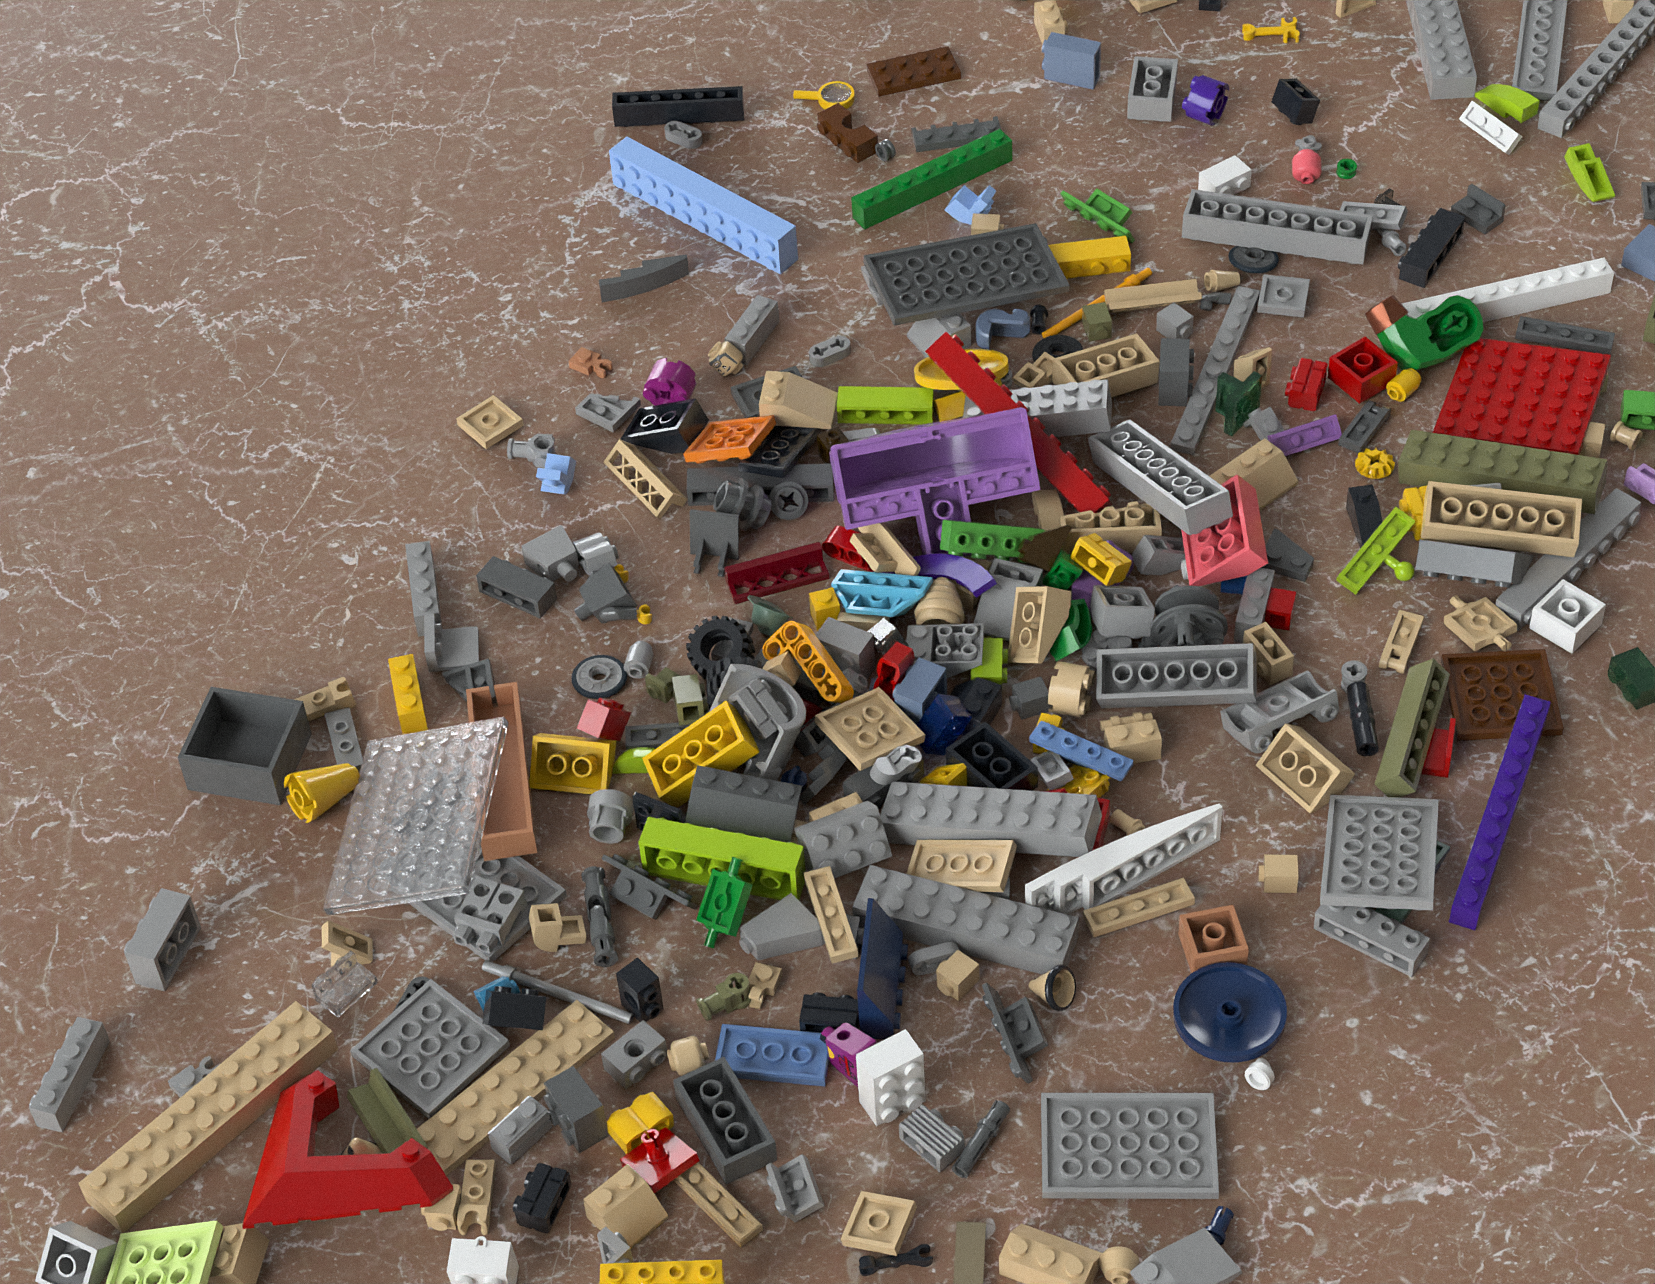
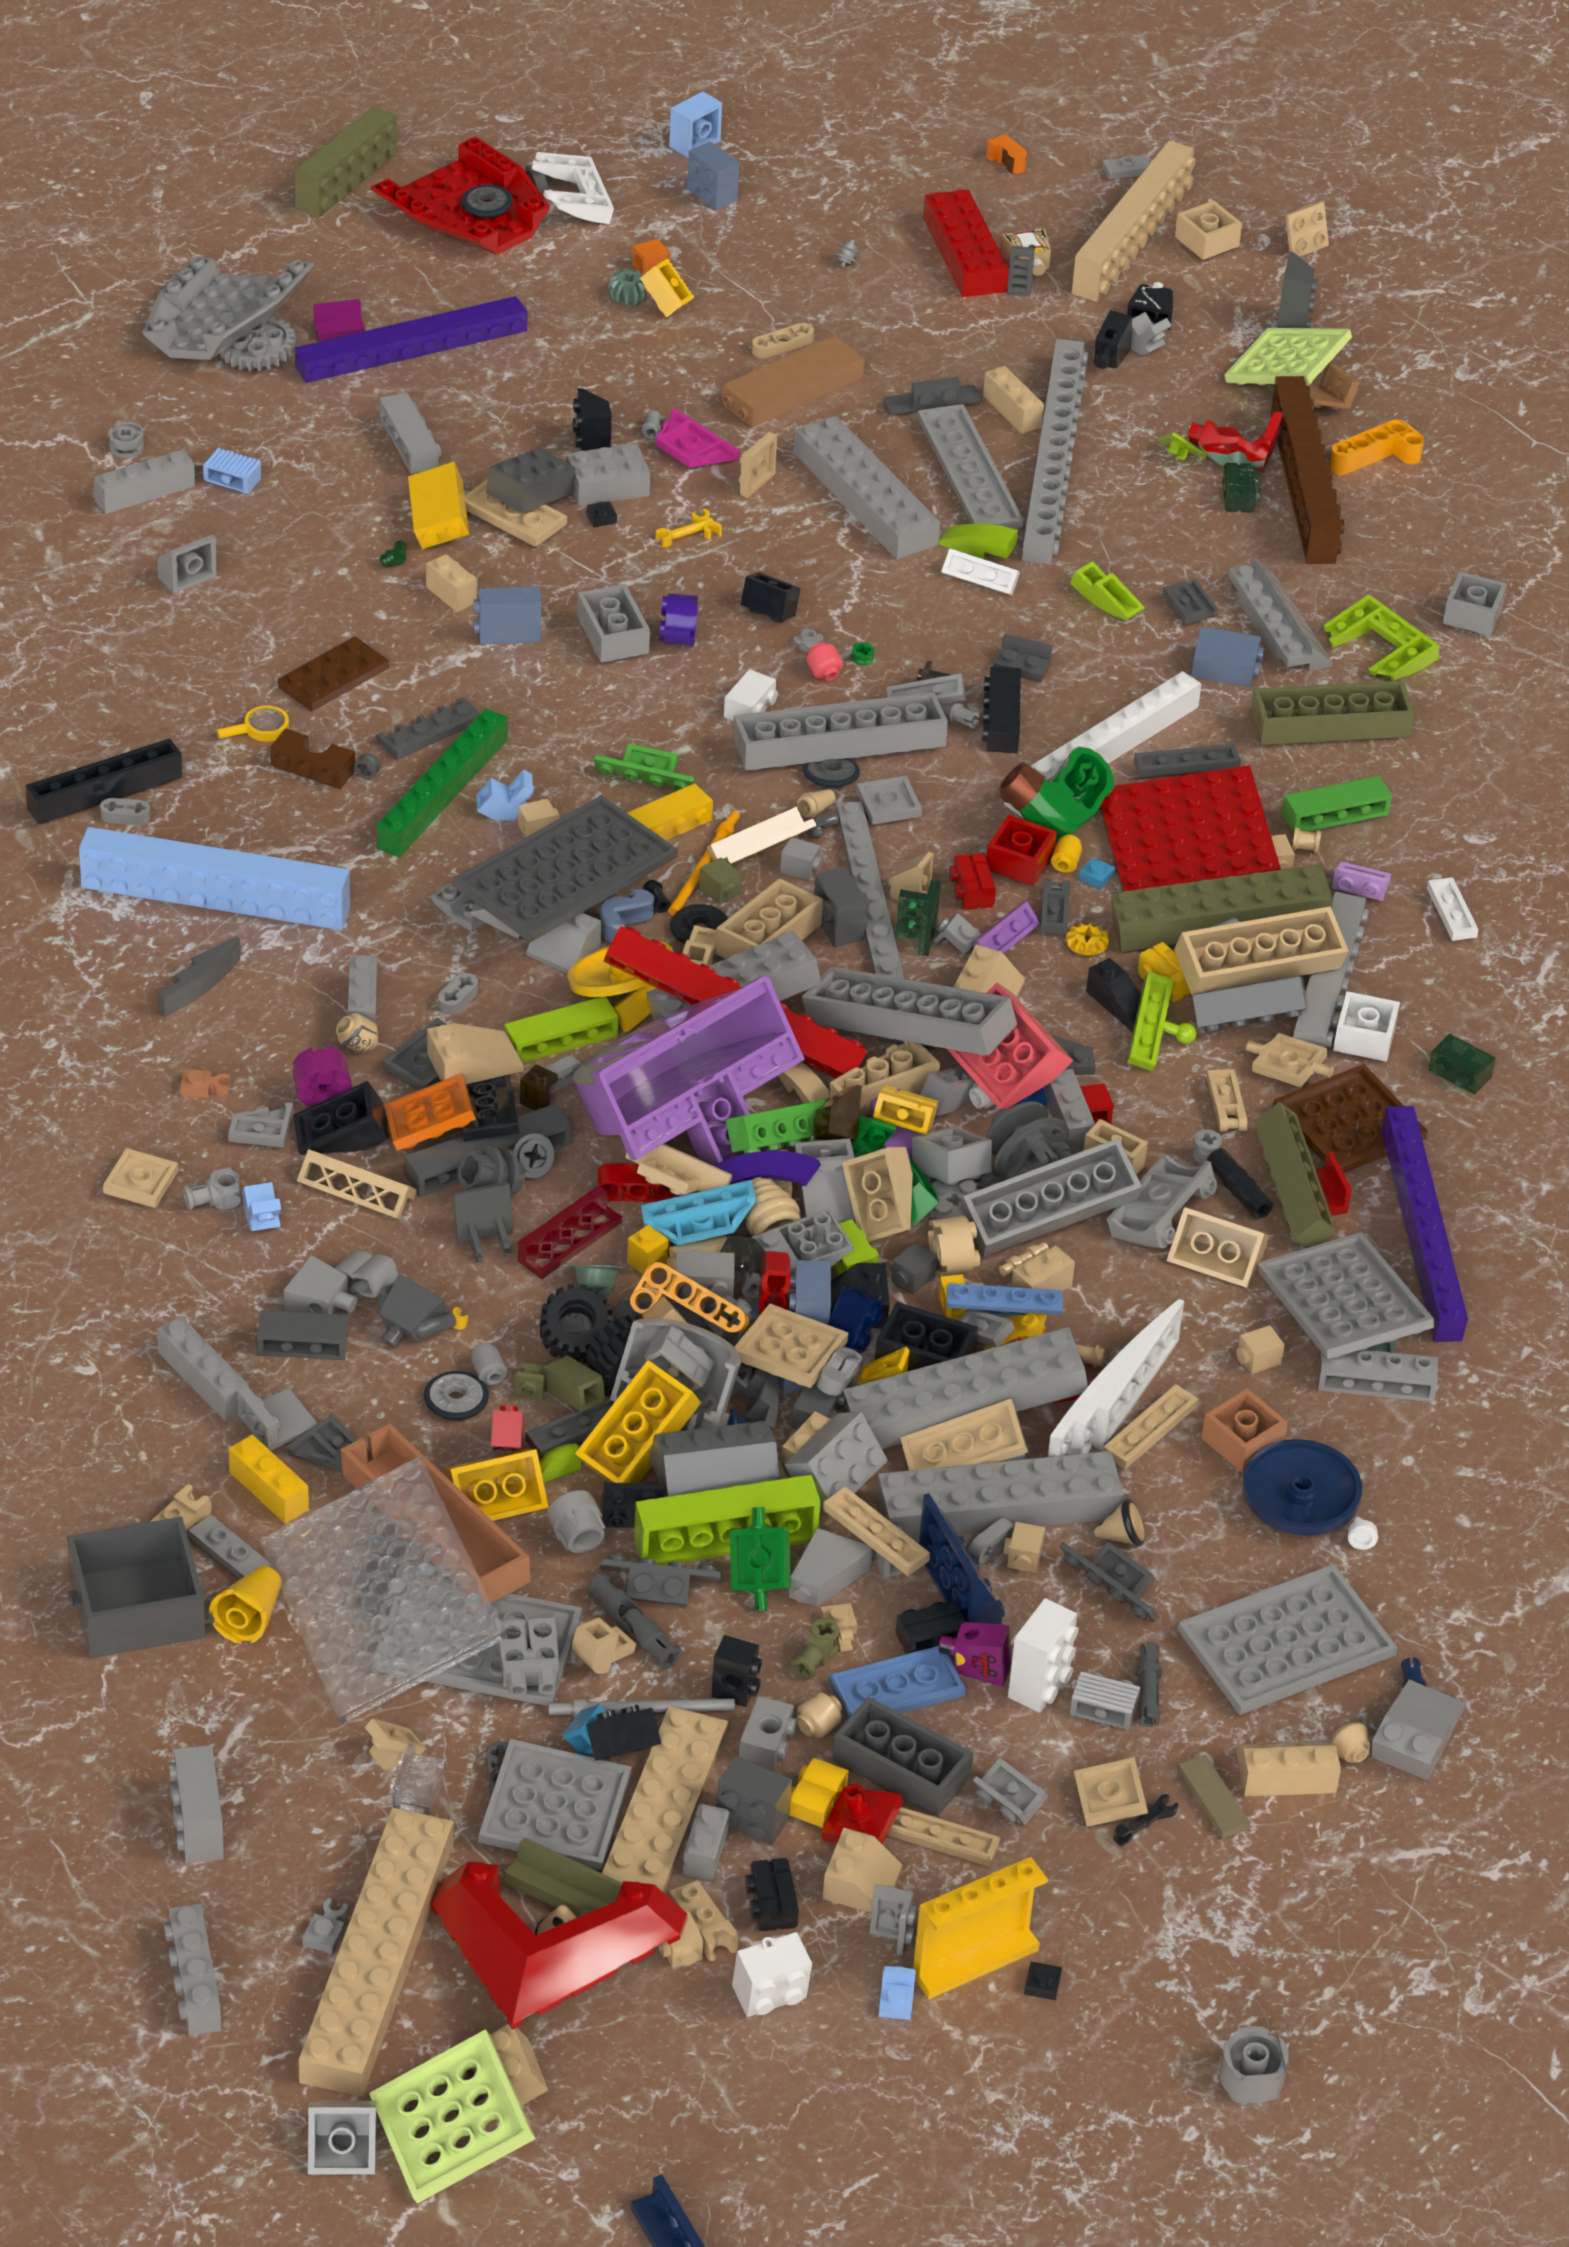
camera: 35 degrees left, 5 degrees down
none -> dark azure plate [1078,857,1115,889]

